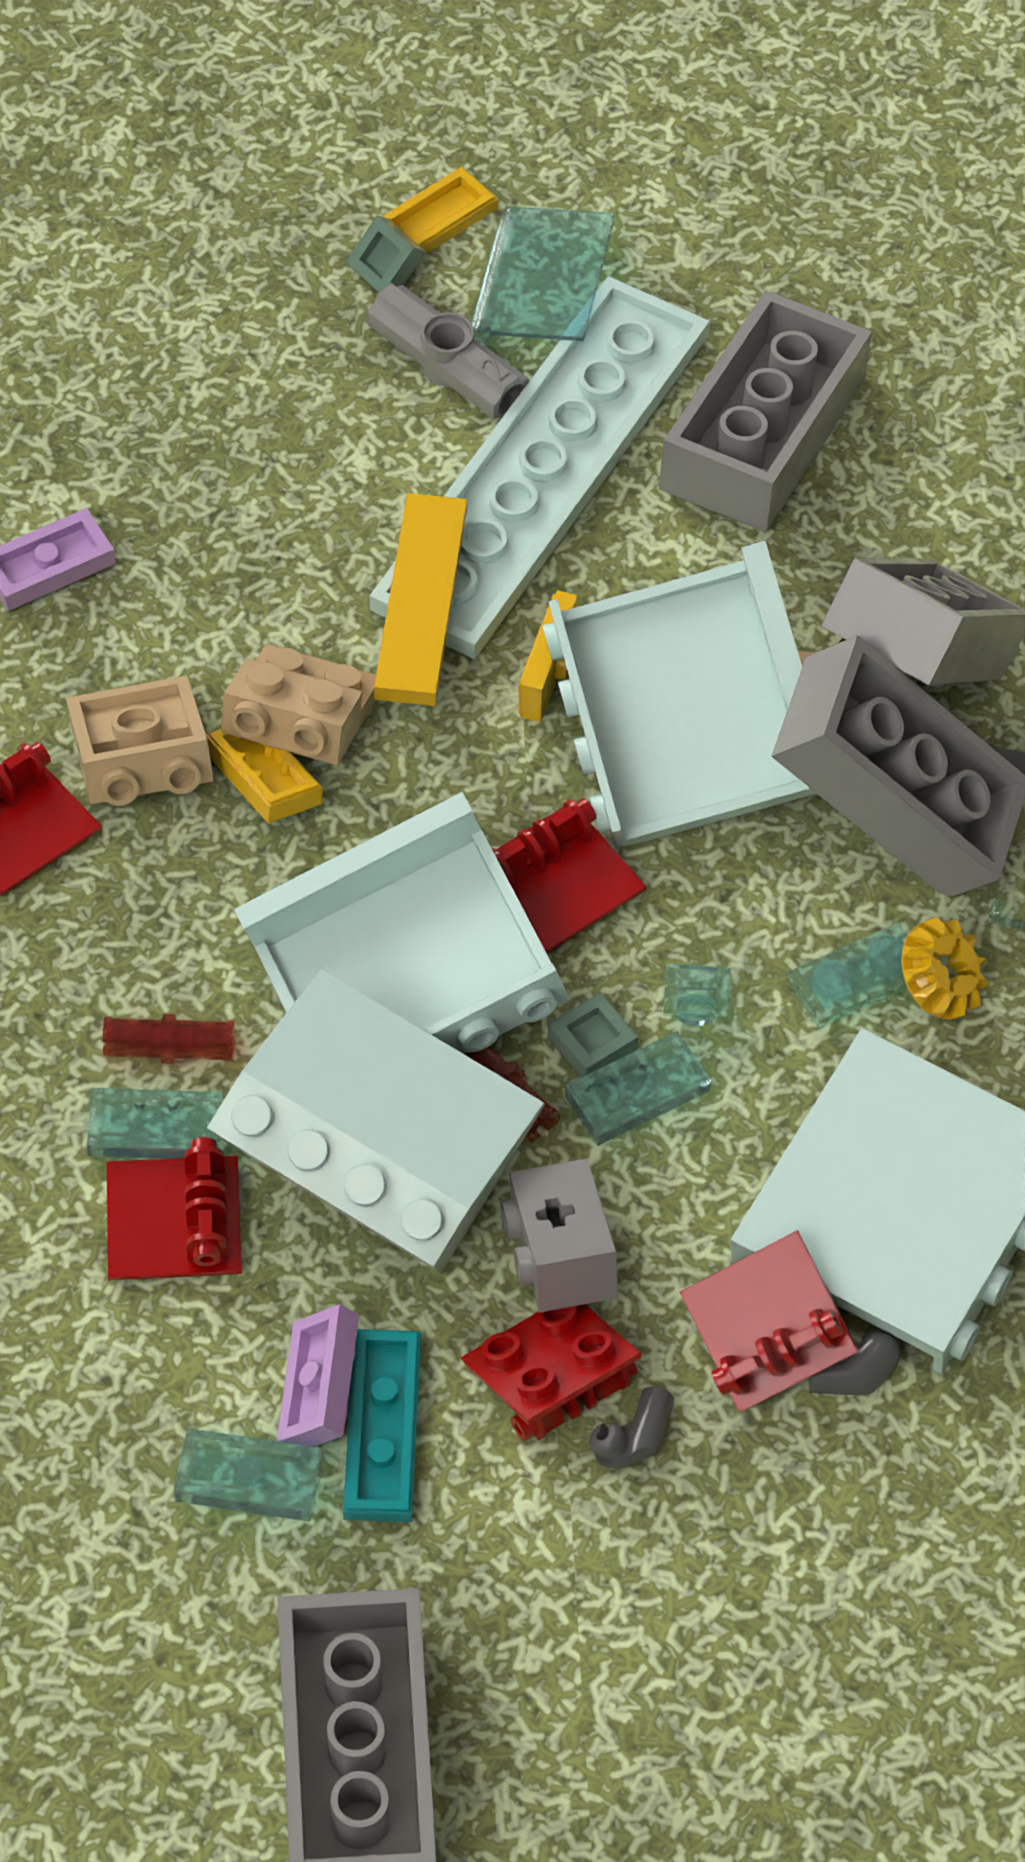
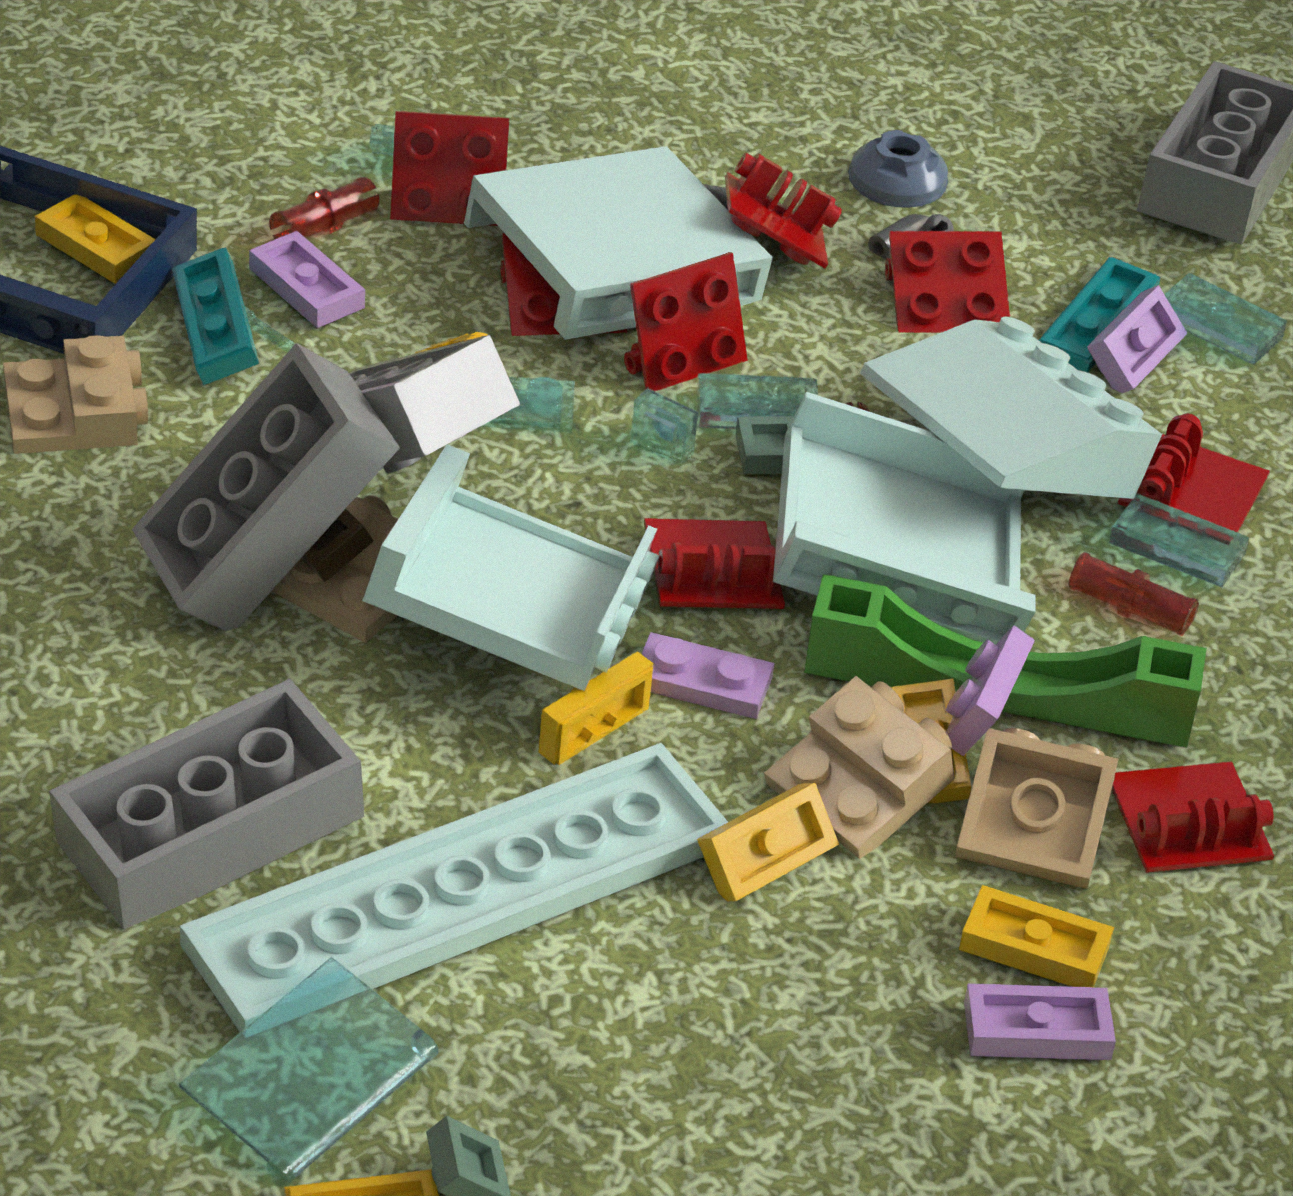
camera: 155 degrees left, 15 degrees down
light grey piece [367,283,529,419] -> none
yellow tile [374,493,467,706] -> none
light grey brick [500,1158,618,1312] -> none
none -> red hinge [624,252,748,393]
none -> lavender plate [641,632,774,719]
none -> yellow plate [697,783,839,902]
none -> bright green arch [804,574,1207,748]
none -> sand blue piece [848,130,948,208]
none -> lavender plate [946,625,1035,756]
none -> yellow plate [959,885,1114,987]

